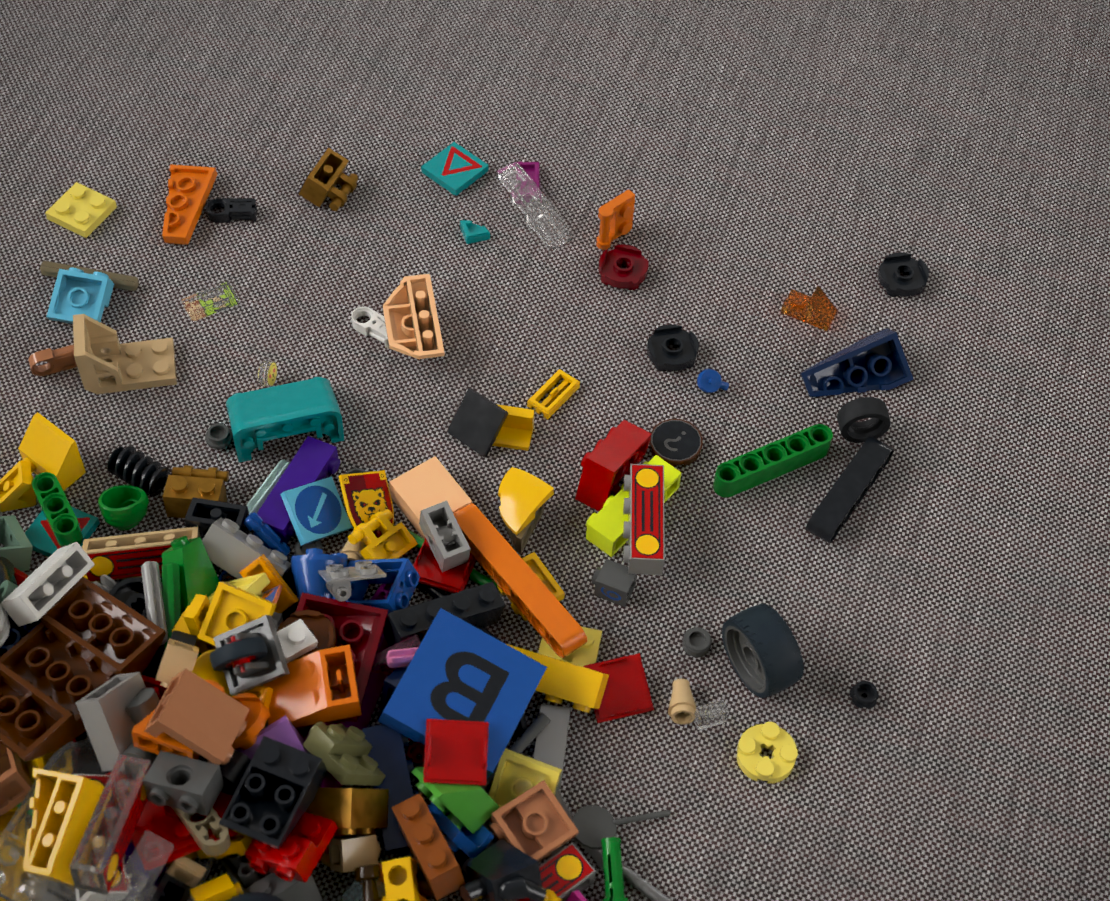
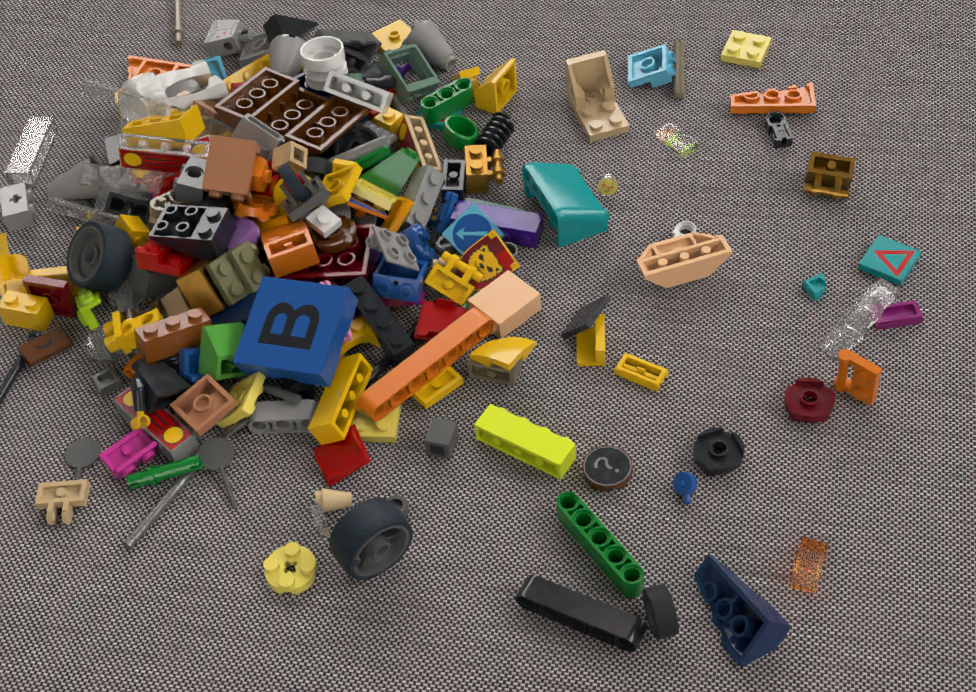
camera: 90 degrees right, 5 degrees down
light grey brick [419,501,470,572] -> none
red piece [423,719,489,786] -> none
red wedge [575,420,652,511] -> none
brick [623,464,665,575] -> none
black plate [850,681,879,709] -> none
black plate [878,252,929,297] -> none

